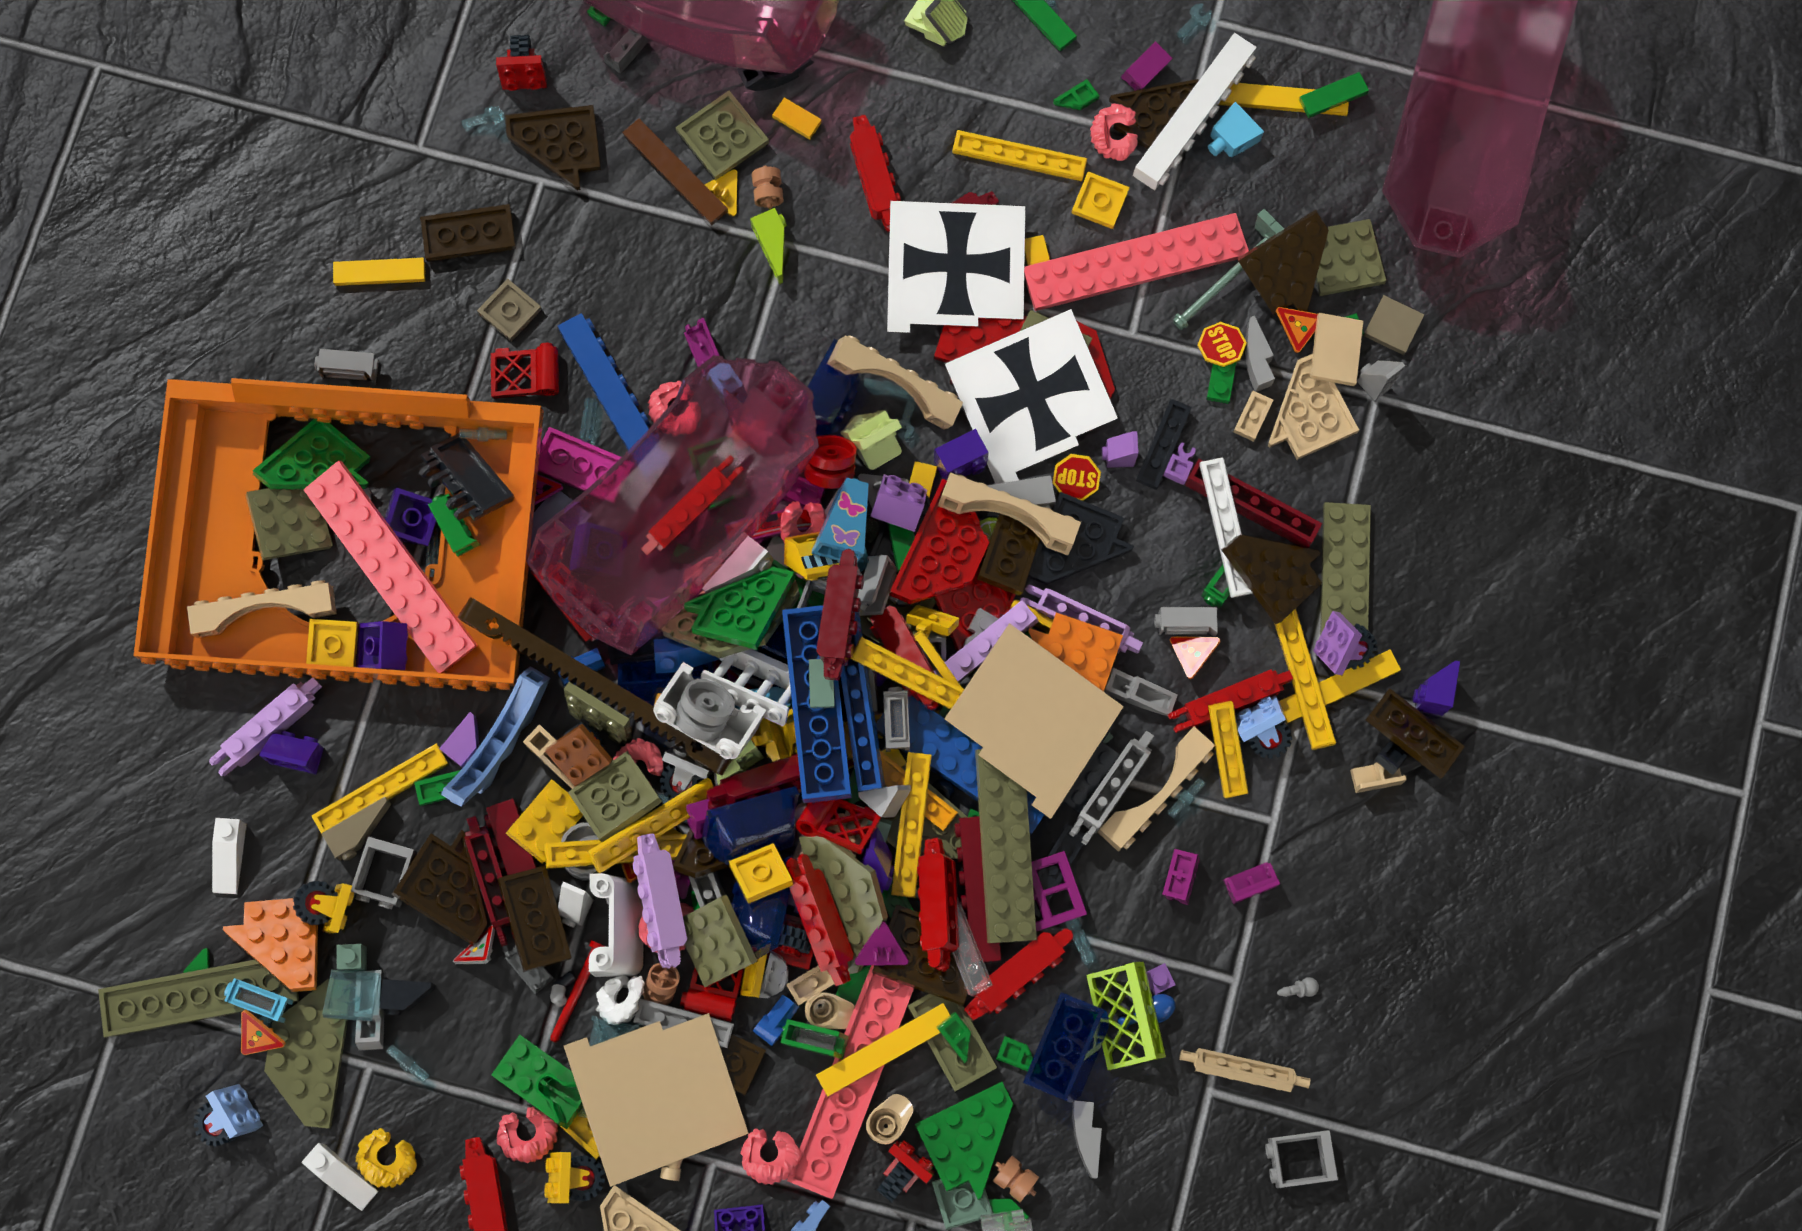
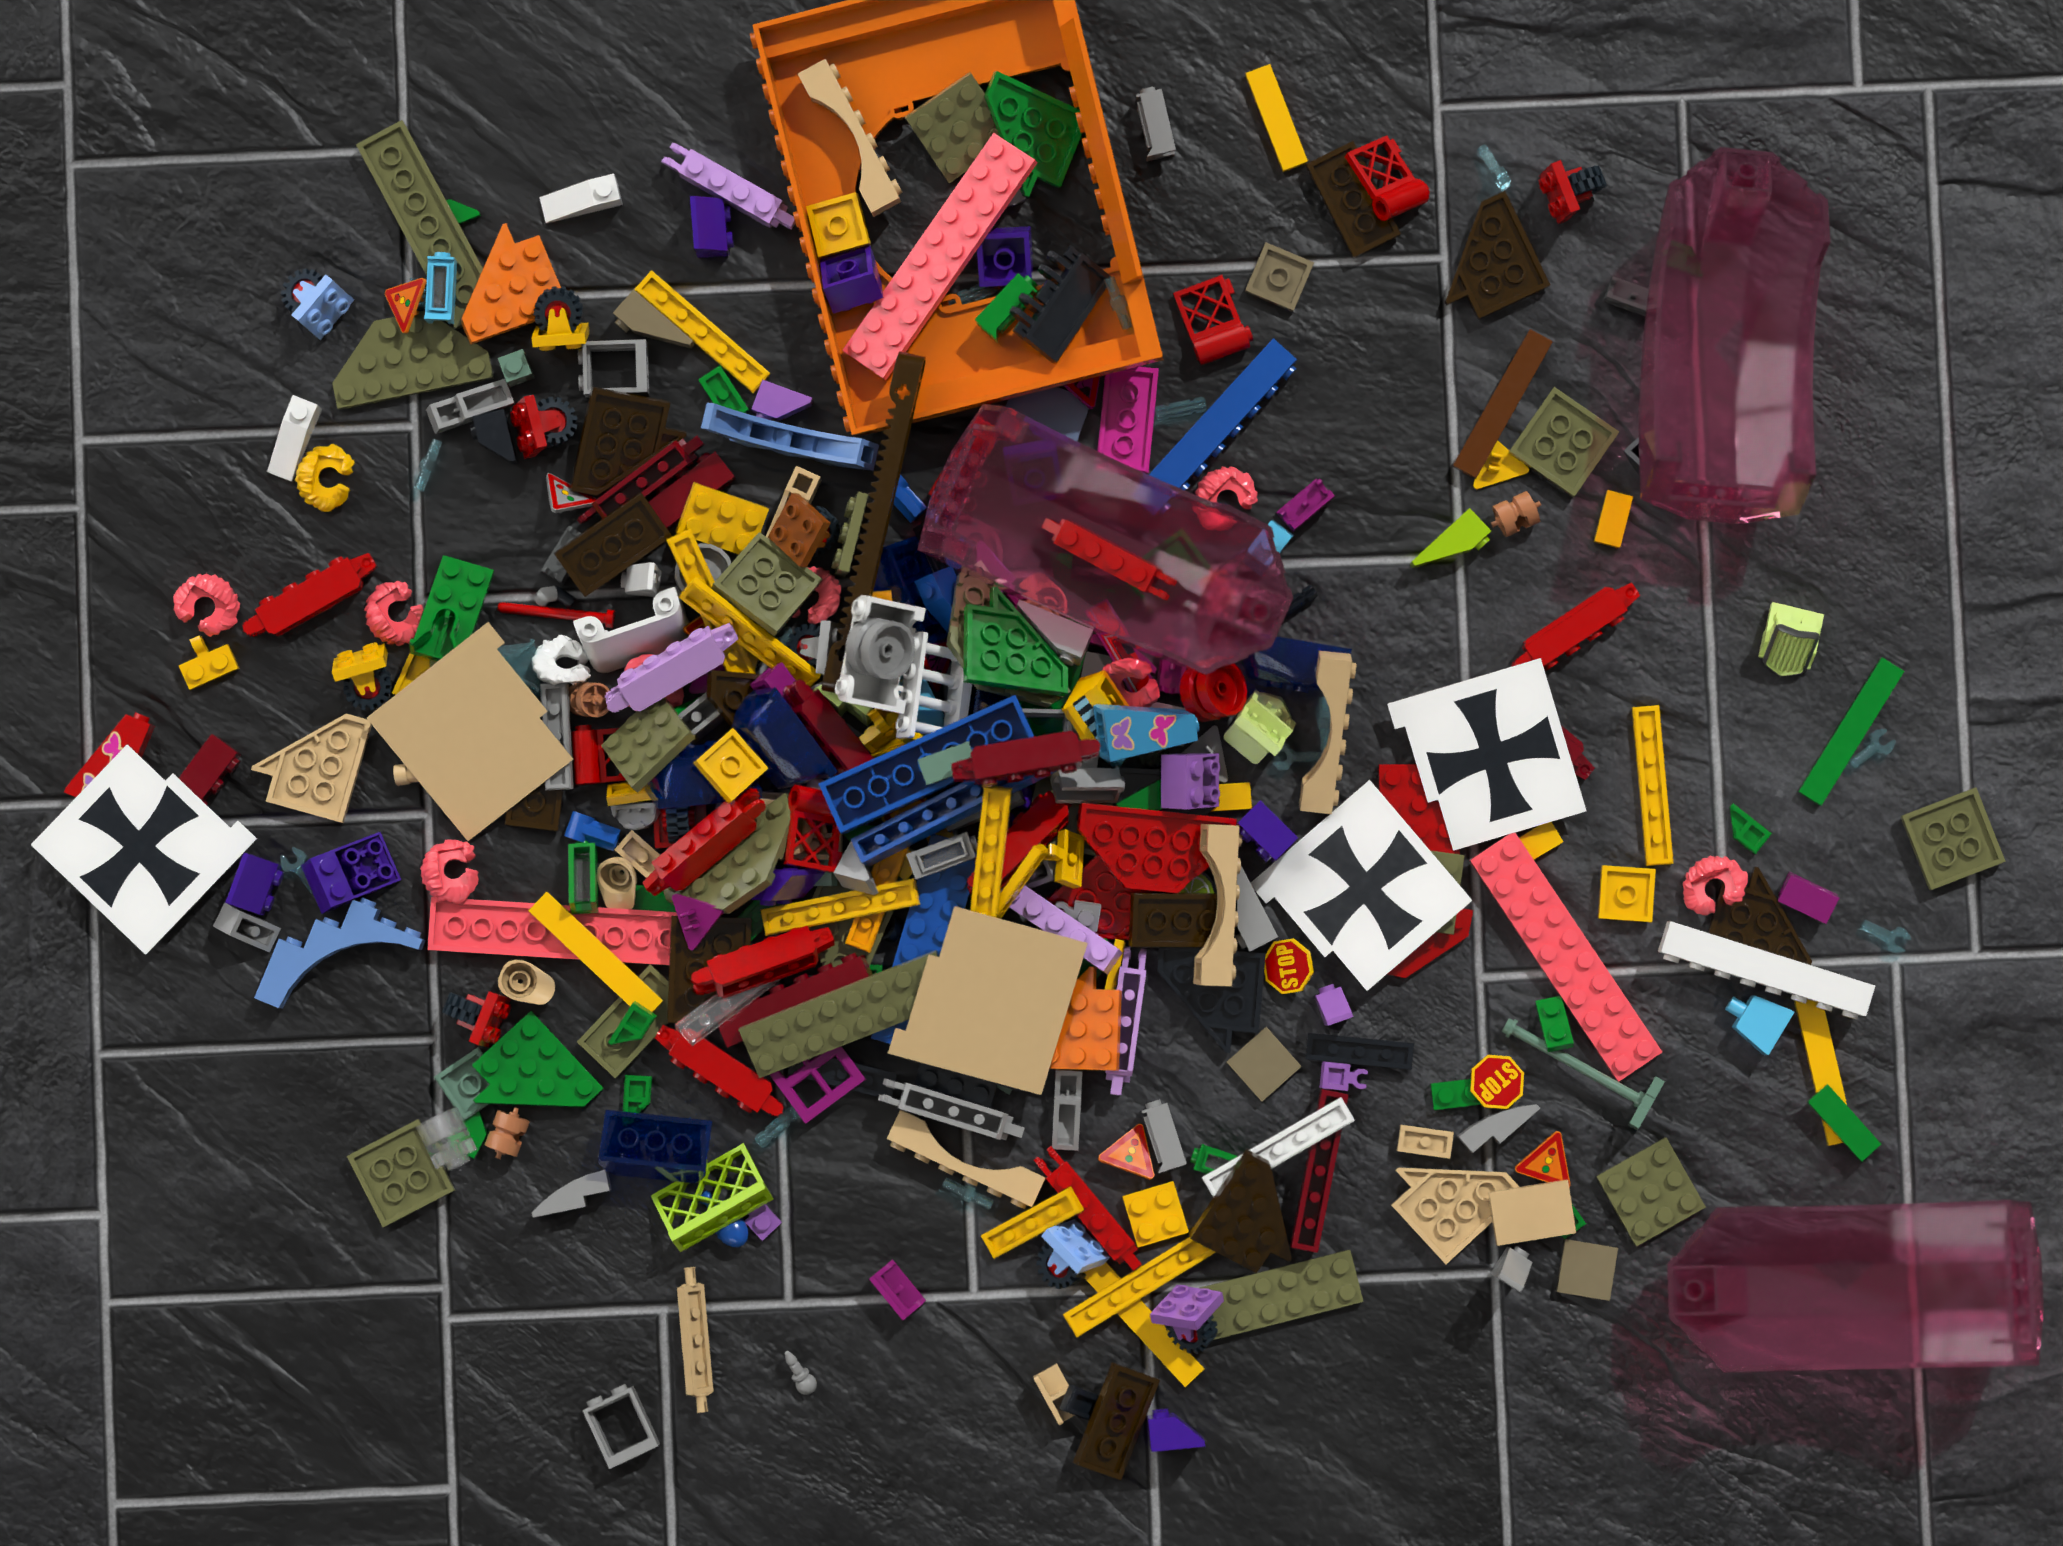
camera: 75 degrees right, 10 degrees up
clear light blue tile [322,970,381,1021] -> none
magenta hinge [1162,849,1200,905] -> none
dark brown wing [1238,210,1329,315] -> none
none -> red plate [510,395,578,459]
none -> yellow plate [1122,1181,1189,1248]
none -> dark tan tile [1227,1027,1302,1102]
none -> red piece [1344,135,1430,221]
none -> green plate [1535,996,1574,1053]

